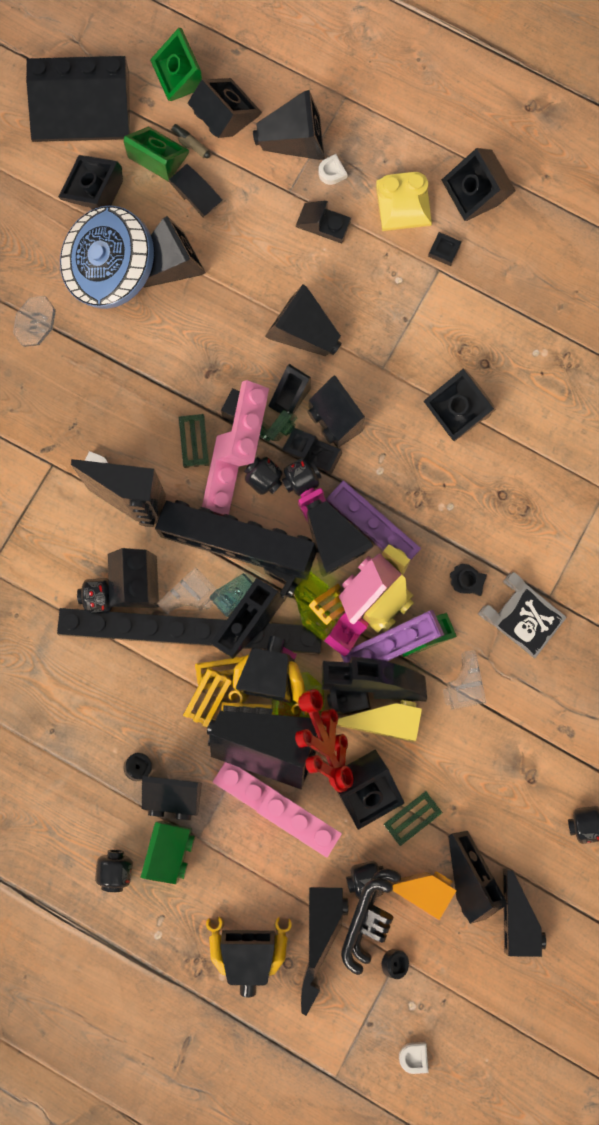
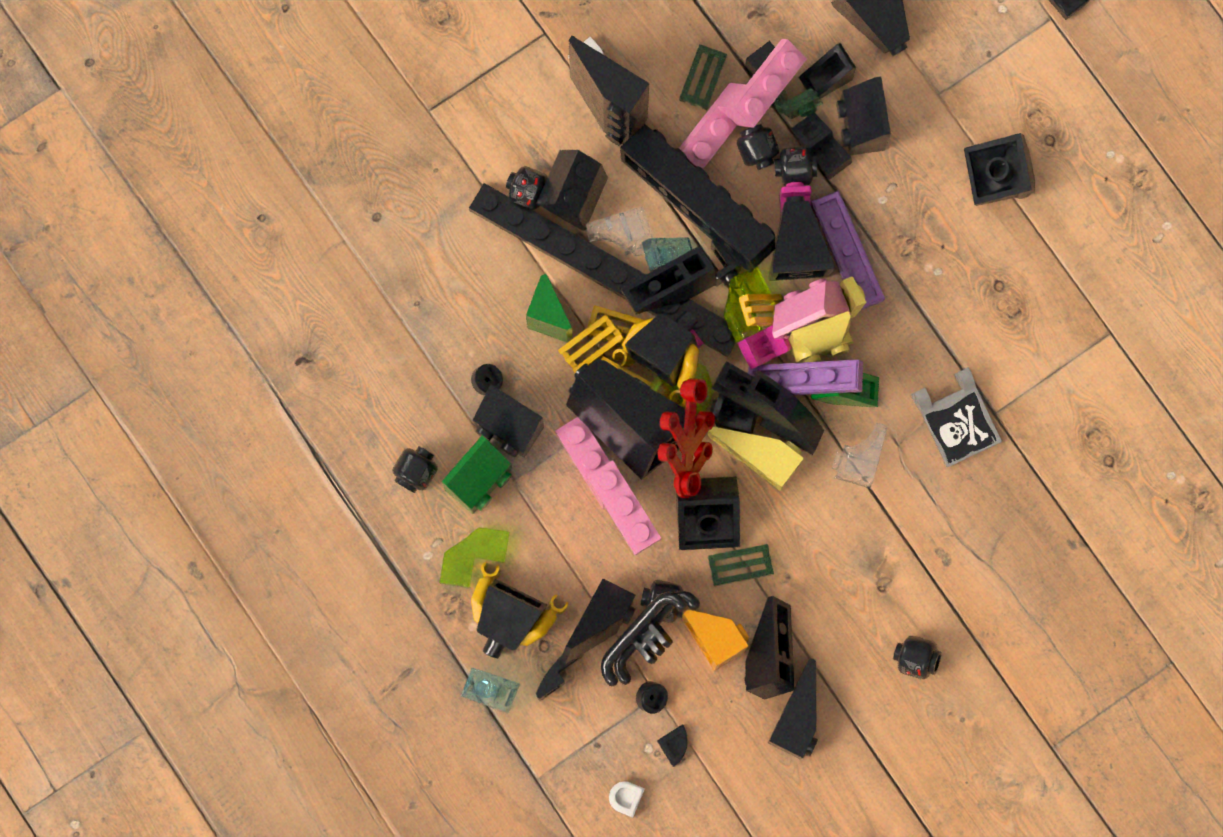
camera: 25 degrees right, 0 degrees up
black animal [450,563,487,596] -> none
none -> clear neon green tile [439,527,510,588]
none -> clear light blue slope [461,667,520,714]
none -> green slope [526,274,573,342]
none -> black tile [657,724,687,767]

